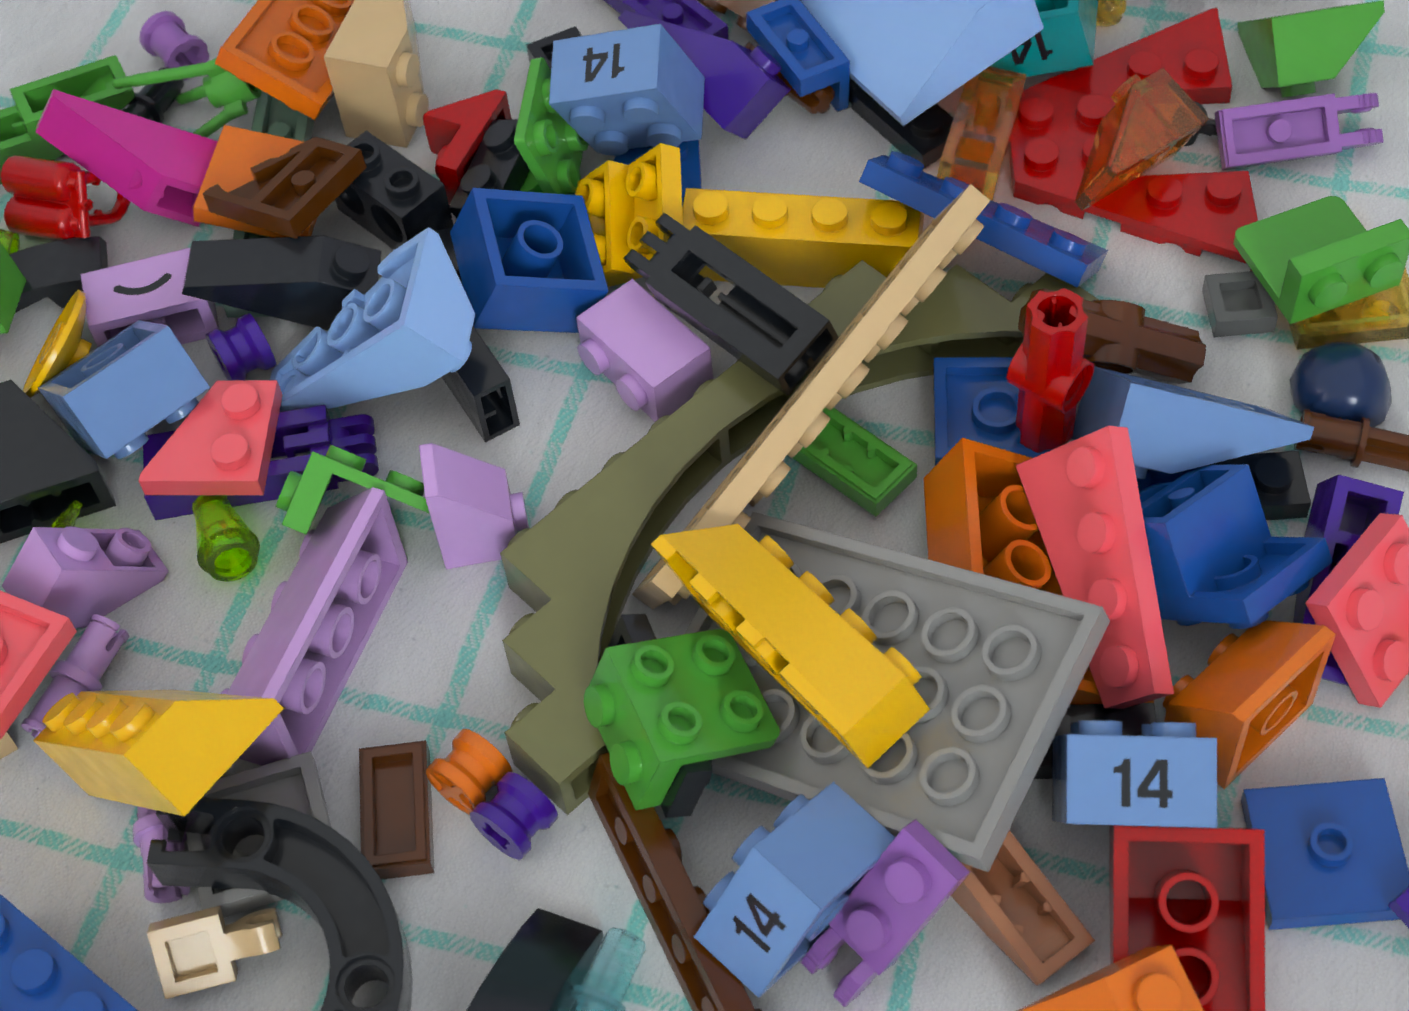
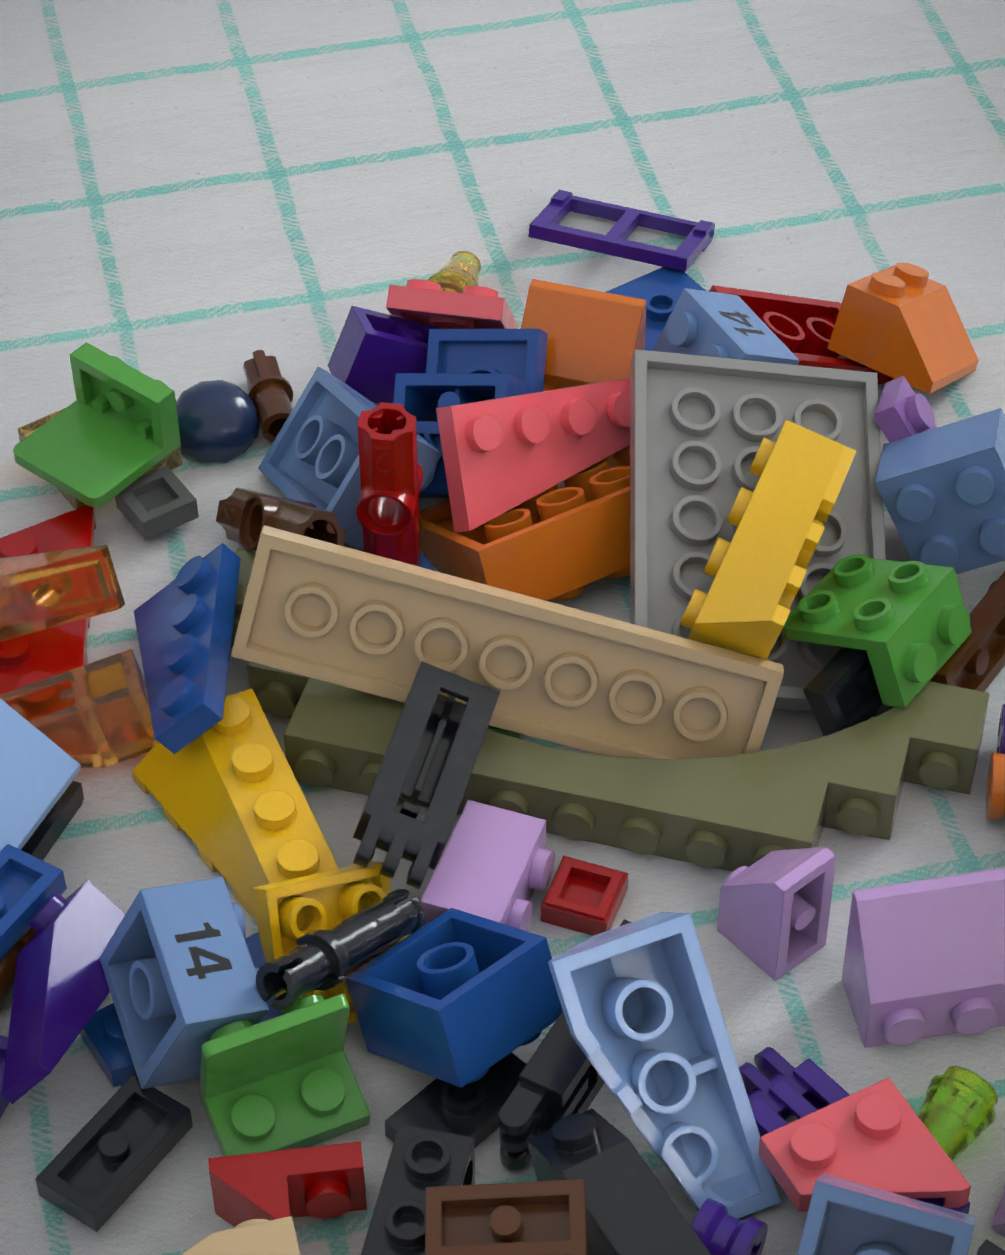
camera: 125 degrees left, 10 degrees down
bright green bracket [275,445,430,535] -> none
black plate [448,119,530,219] -> none
none -> black pin [256,889,425,1010]
none -> red tile [541,855,629,936]

